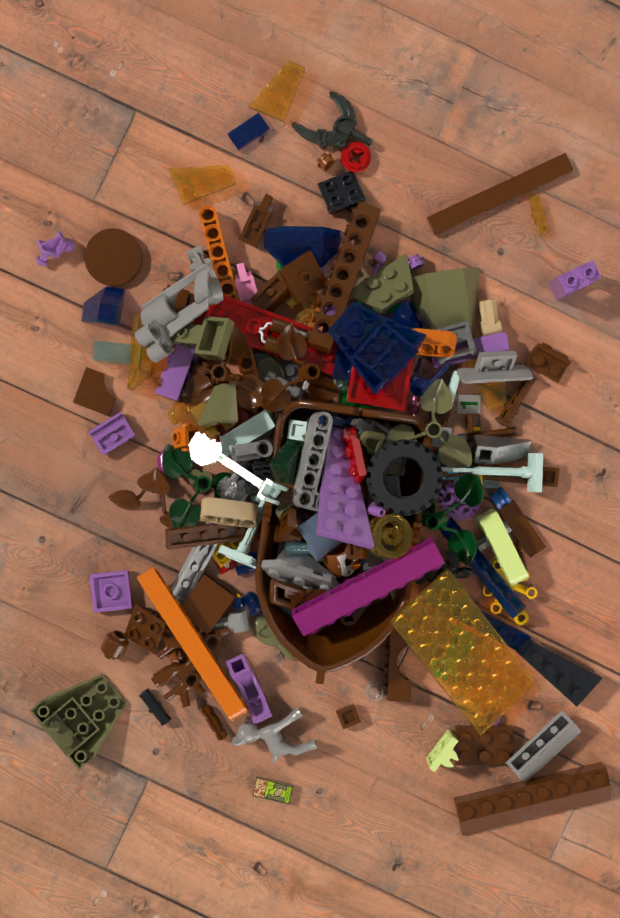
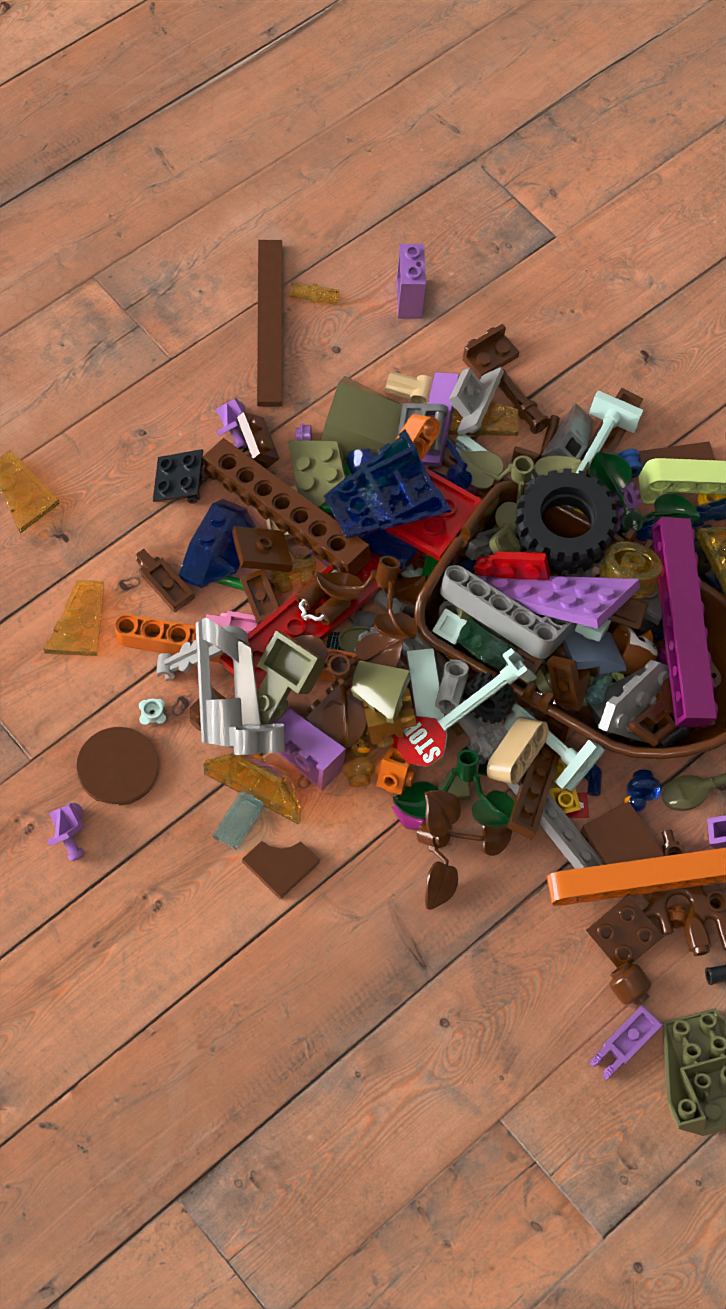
camera: 75 degrees left, 25 degrees down
clear blue slope [81,287,125,327] -> none
medium lavender plate [88,412,136,456] -> none
medium lavender plate [89,570,133,613] -> none
light grey axle [213,609,250,633] -> none
clear blue tile [227,112,270,151] -> none
pearl dark grey bar [291,91,373,150] -> none
dark orange plate [317,153,335,171] -> none
red gear [341,142,371,173] -> none
medium lavender arm [366,501,386,518] -> none
medium lavender hand [370,251,386,277] -> none
white sticker [457,395,481,414] -> none
none -> light aqua plate [139,699,166,725]
none -> medium lavender piece [216,398,248,450]
none -> reddish brown bracket [237,412,280,469]
none -> medium lavender hinge [589,1005,663,1080]

